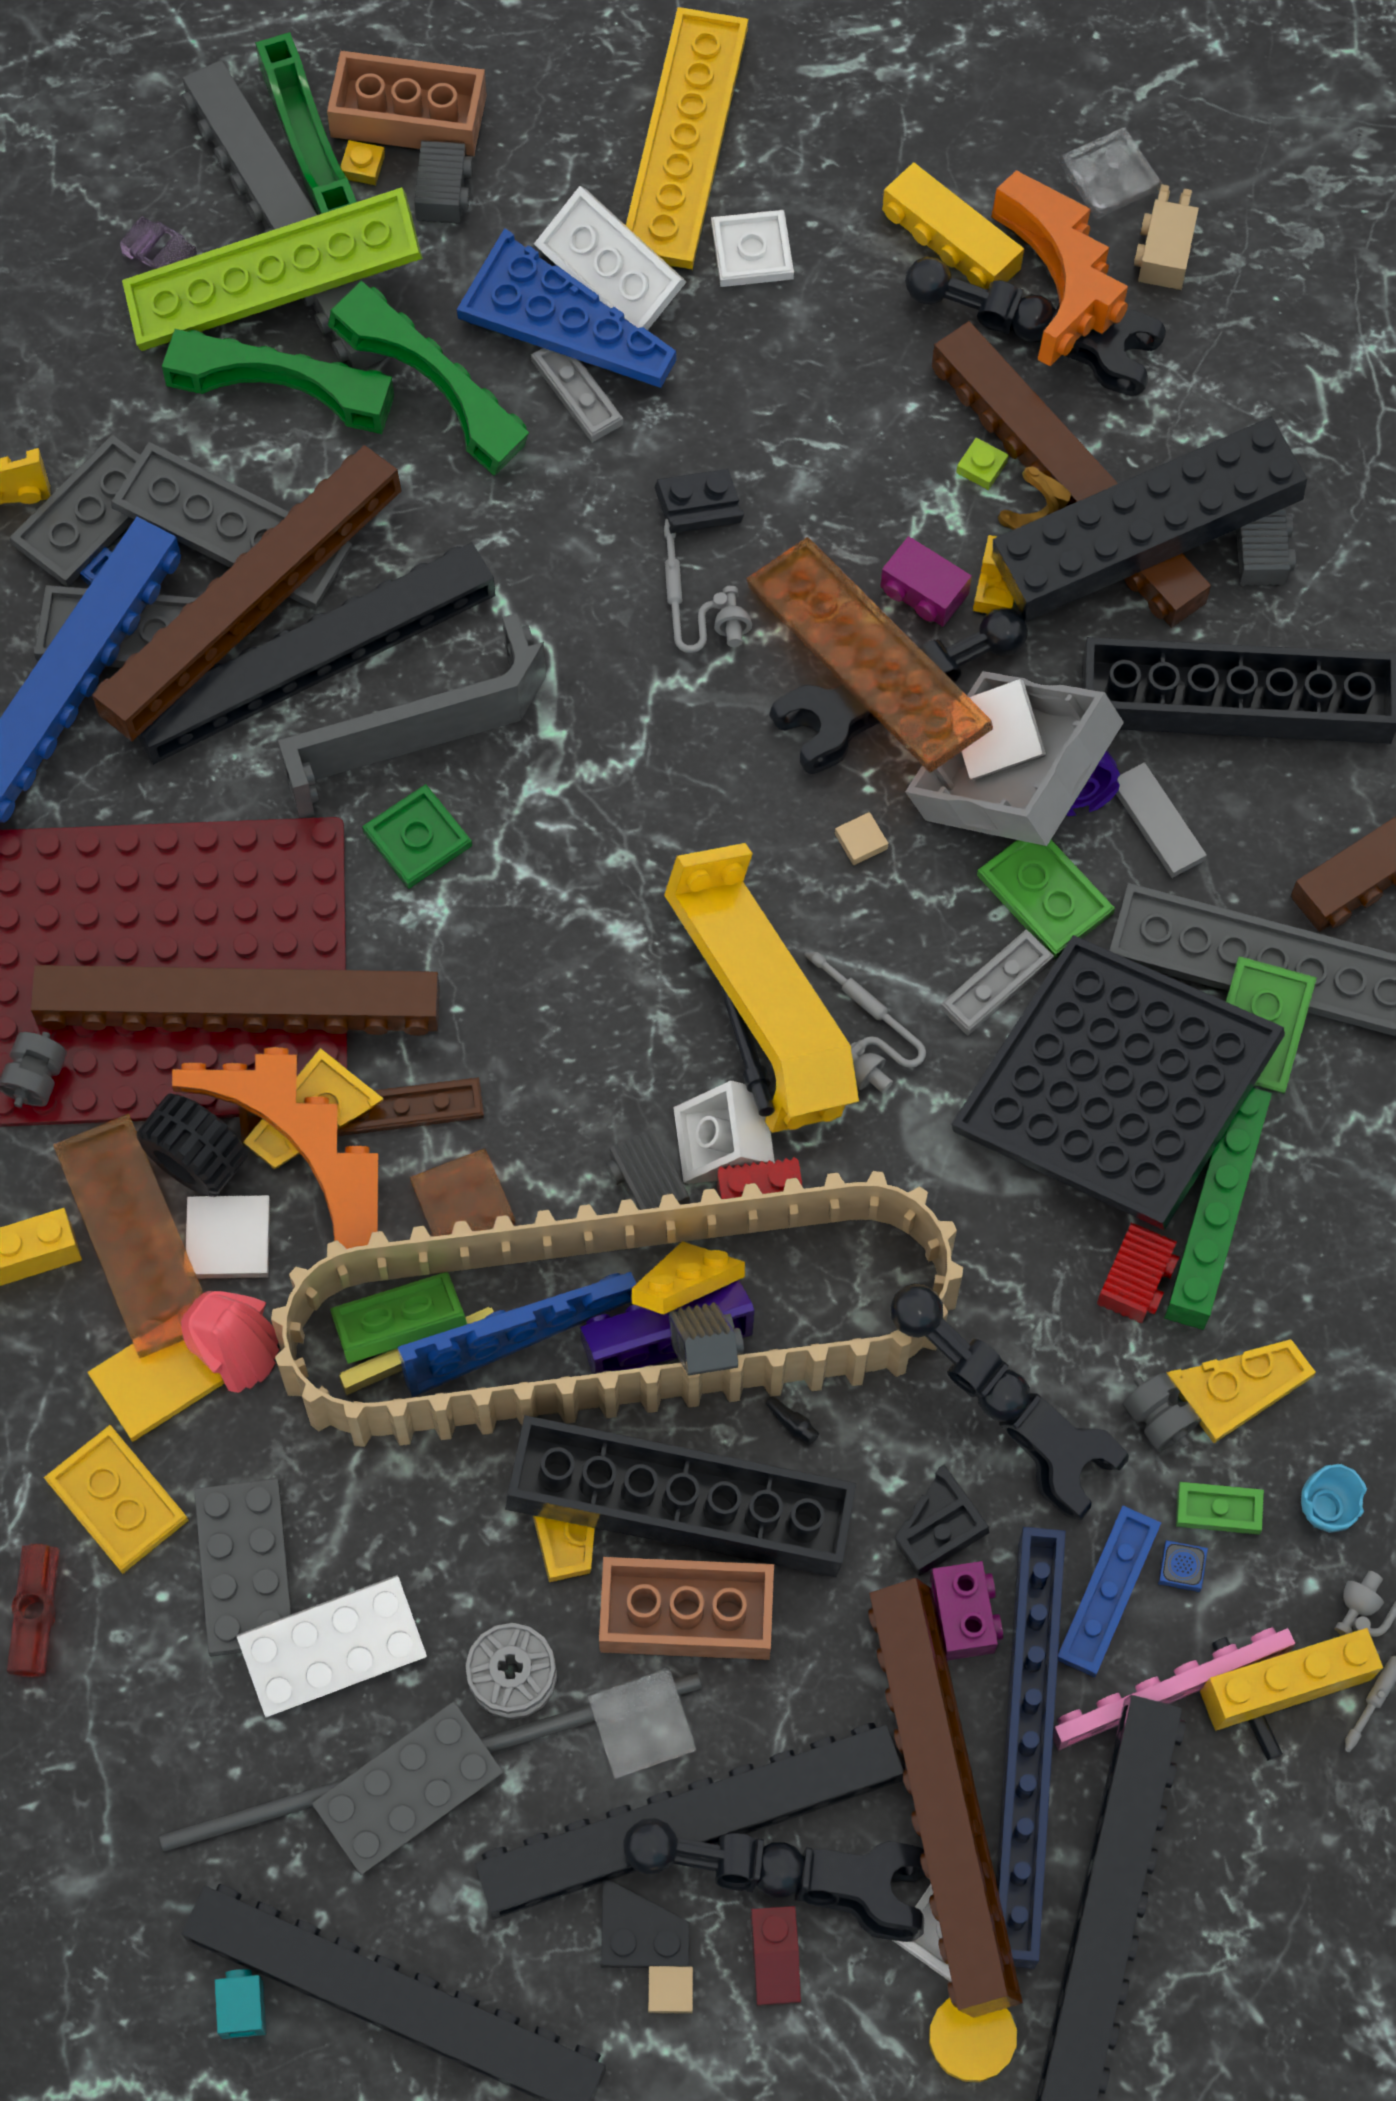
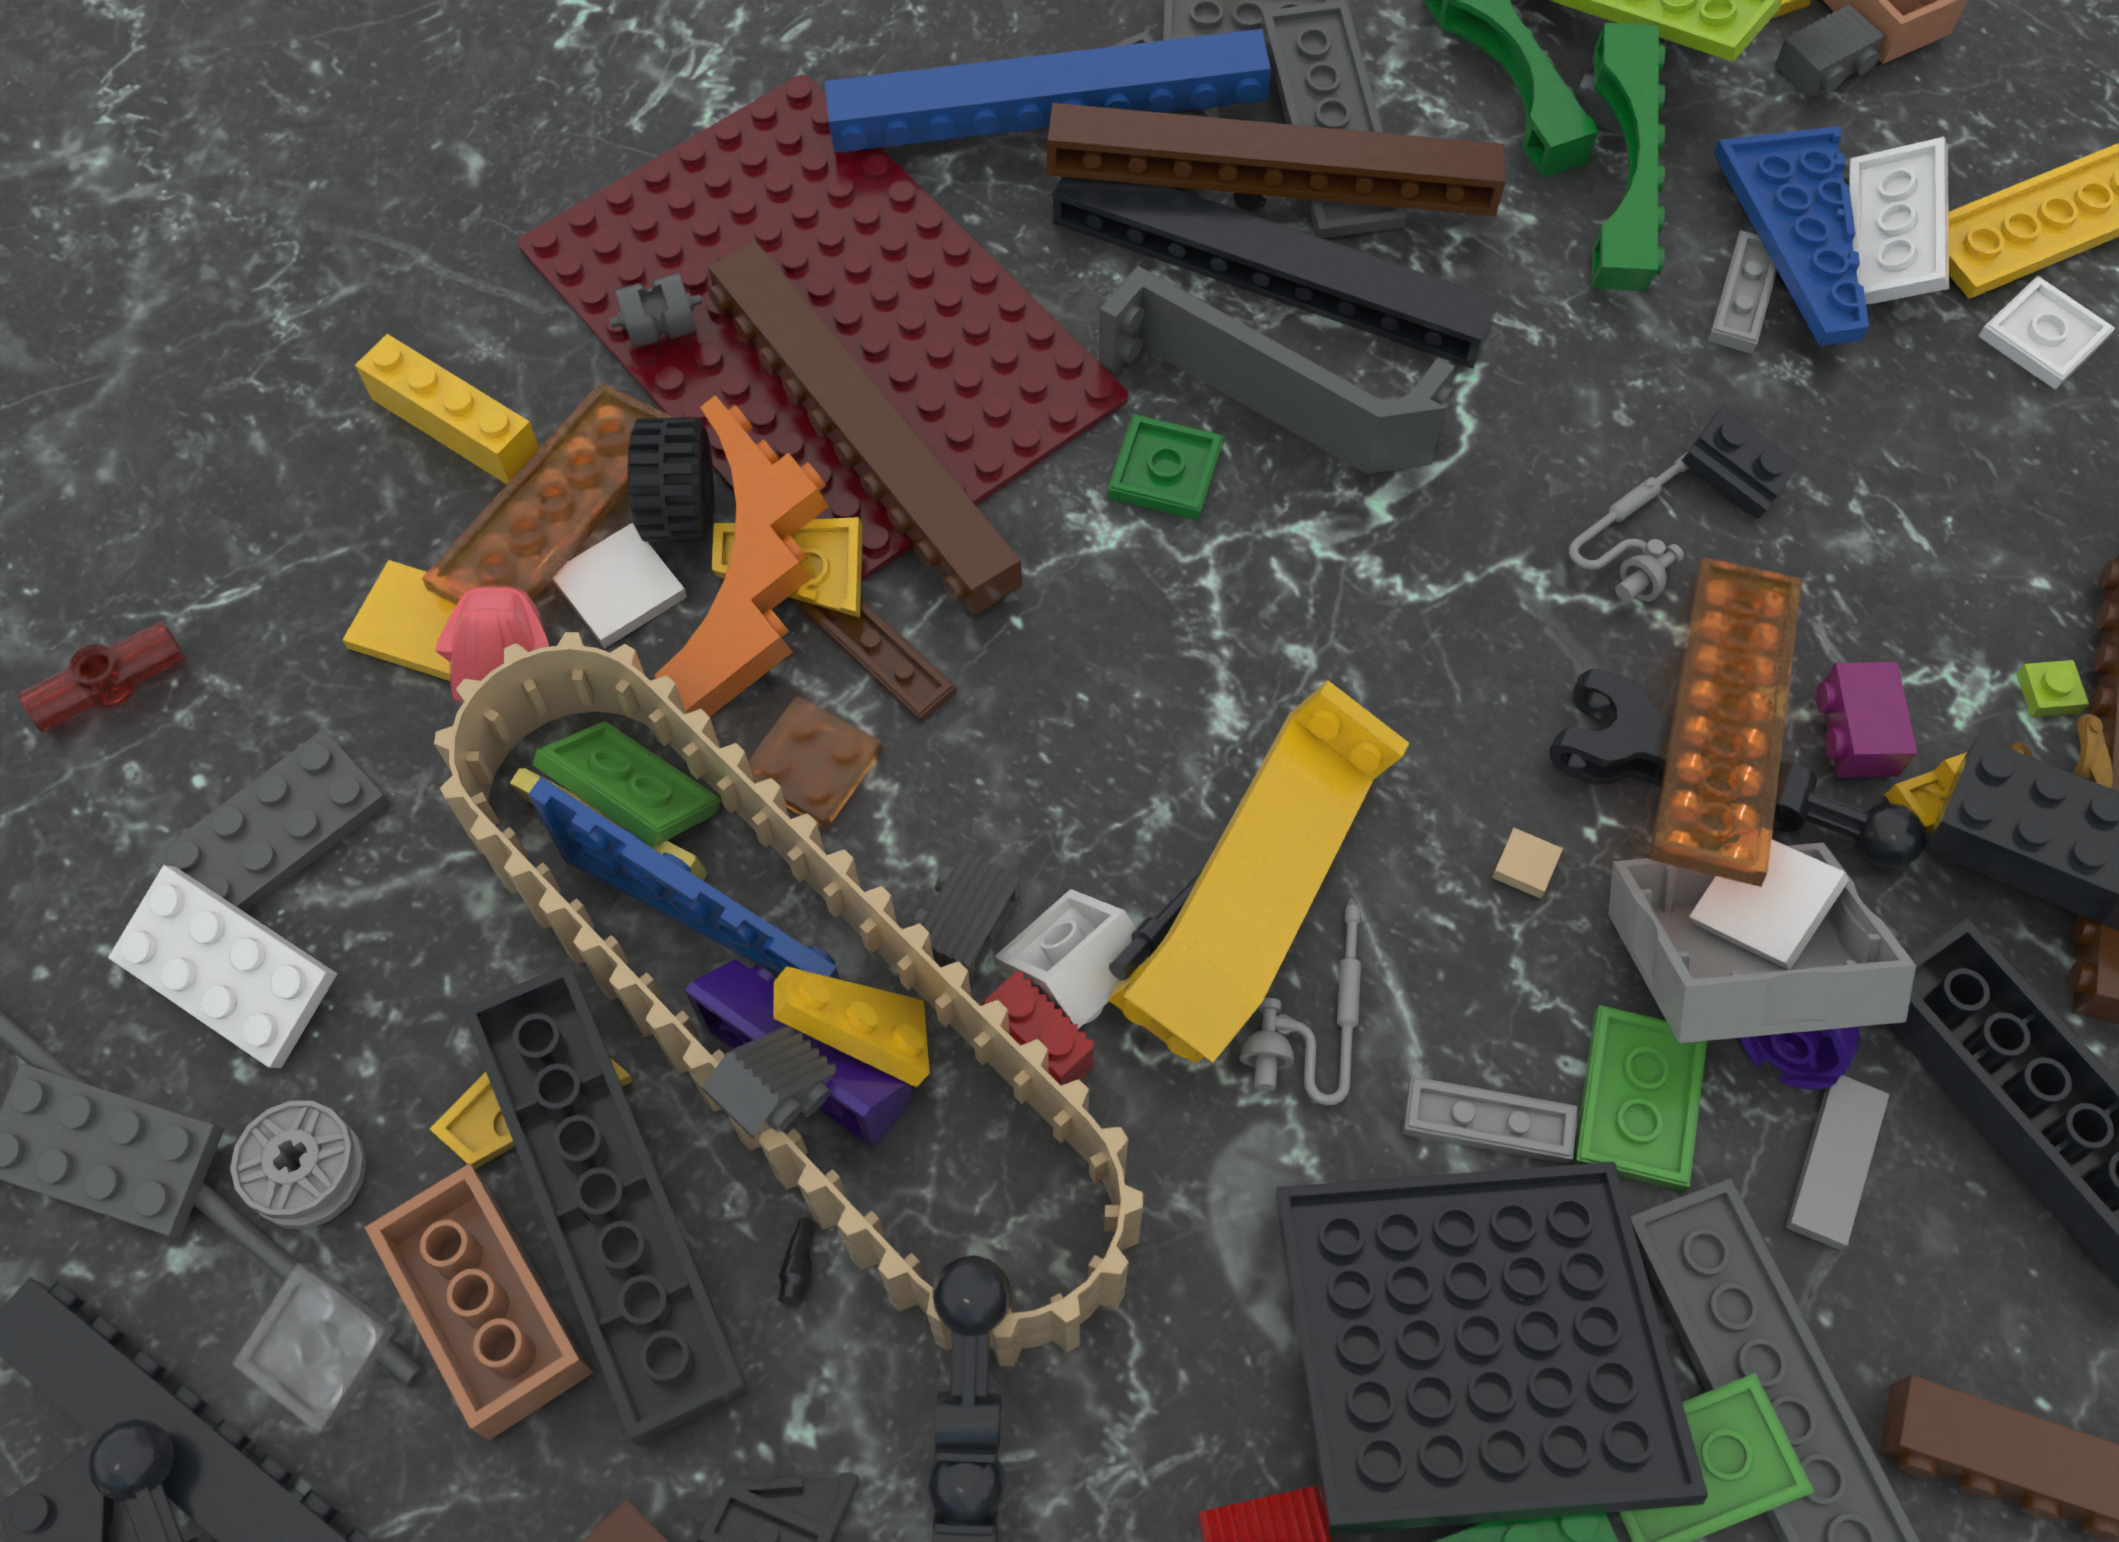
camera: 55 degrees right, 5 degrees down
yellow tile [44,1425,189,1574] -> none

